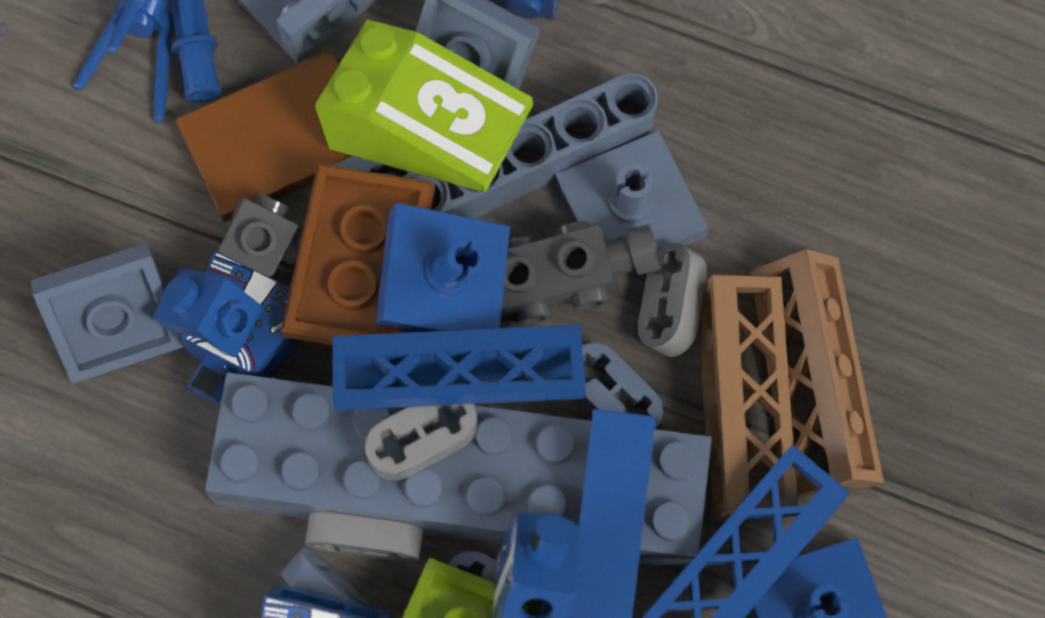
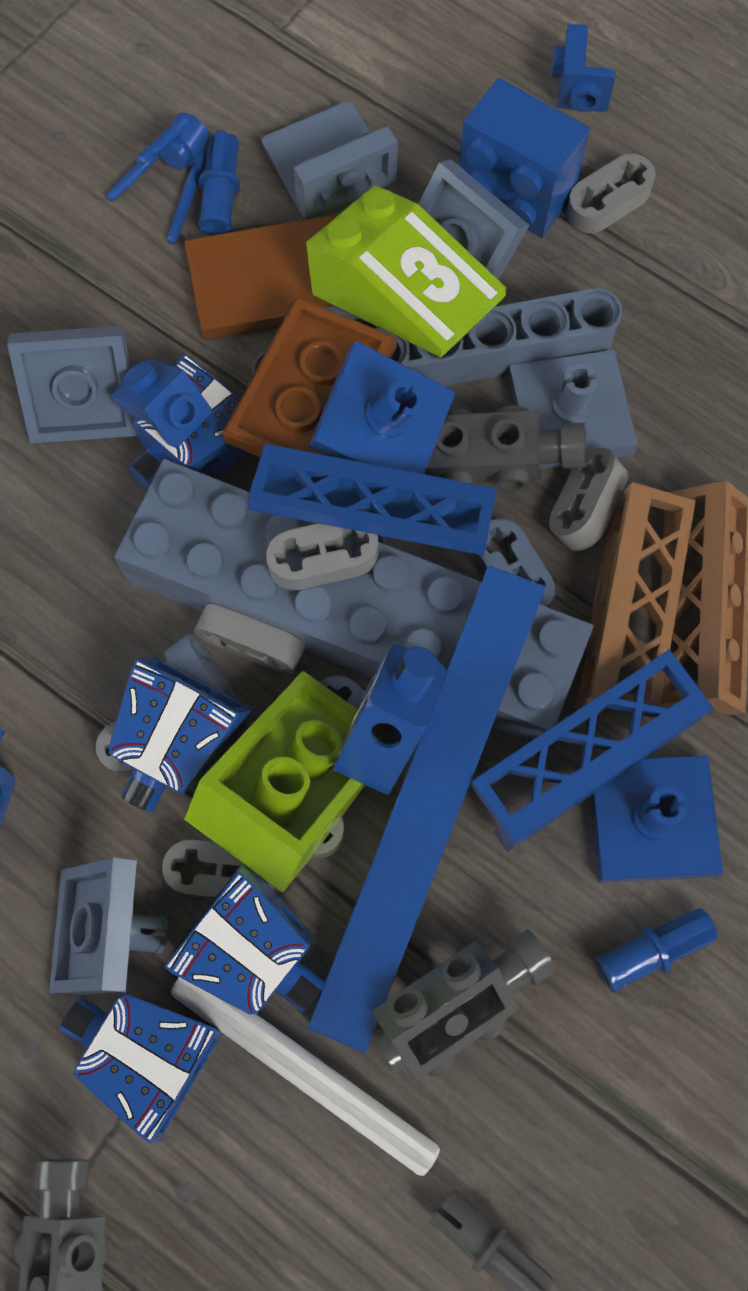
camera: 15 degrees right, 0 degrees up
dark grey bracket [219,192,299,277] -> none

